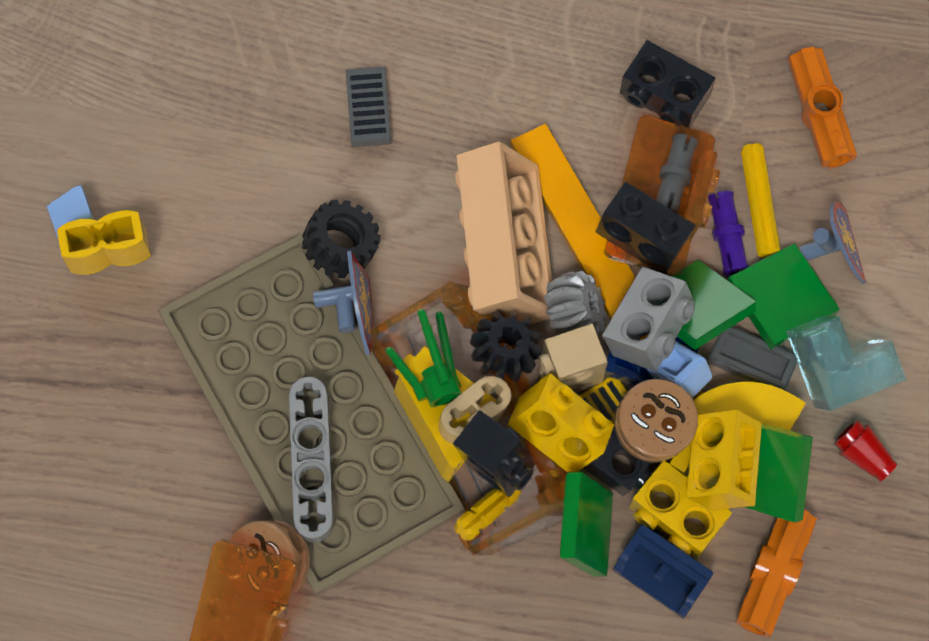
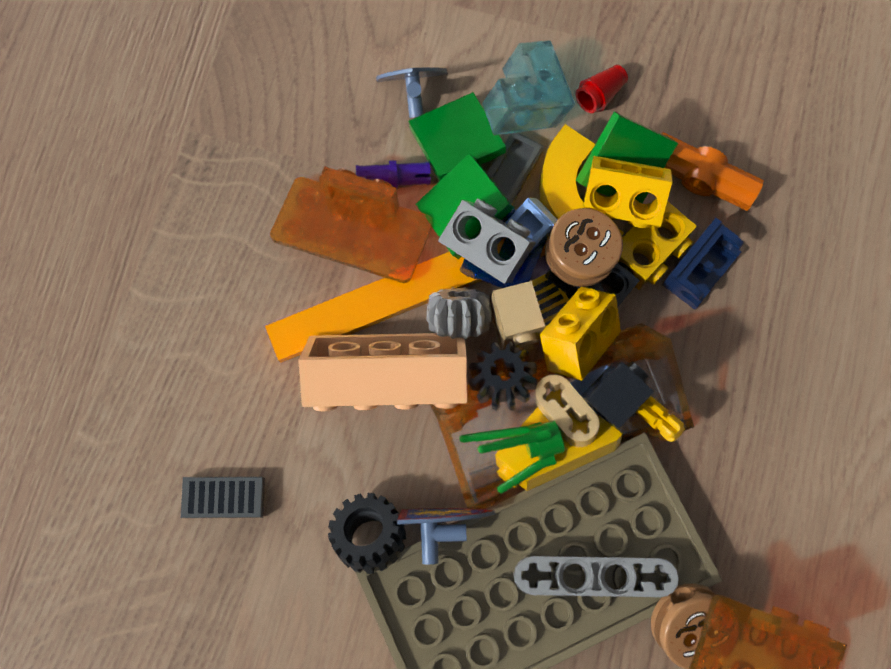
camera: 85 degrees left, 5 degrees up
green tile [559,472,613,577] -> none
black brick [595,181,696,274] -> none
black brick [620,40,716,131] -> none
dark grey pin [656,134,698,214] -> none
yellow axle [741,143,780,258] -> none
orange piece [788,46,857,169] -> none

